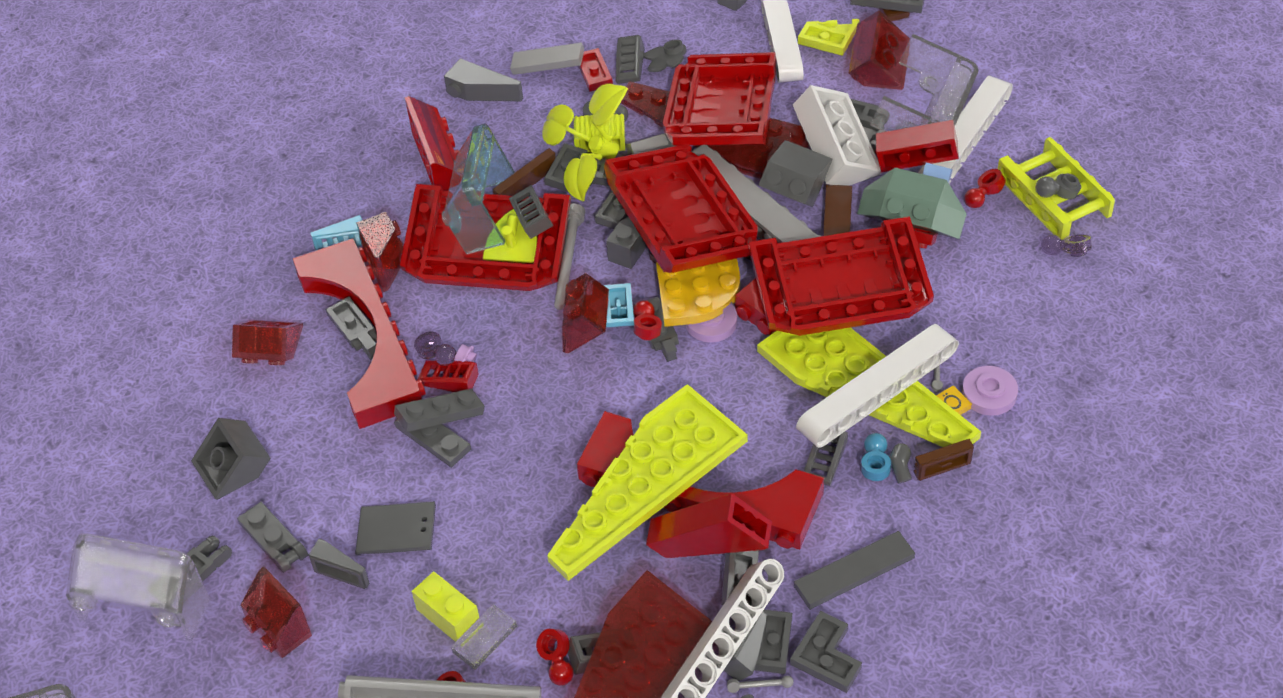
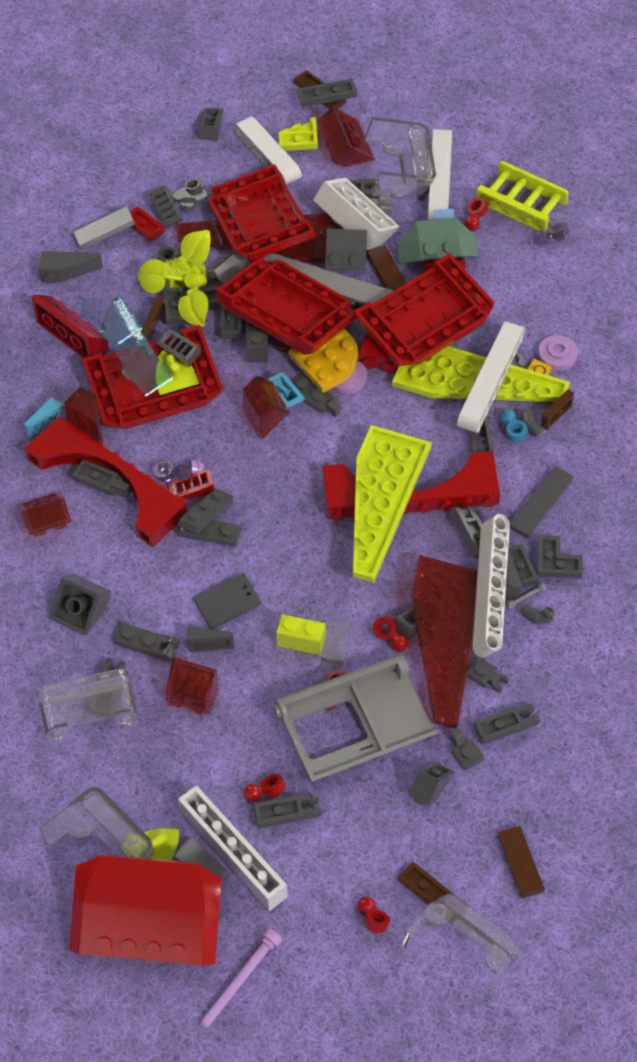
camera: 30 degrees left, 5 degrees up
light grey piece [554,203,585,310] -> none
red plate [633,300,662,340] -> none
red slope [646,493,772,558] -> none
red brick [876,120,959,173] -> none
dark grey plate [1035,173,1081,200] -> none

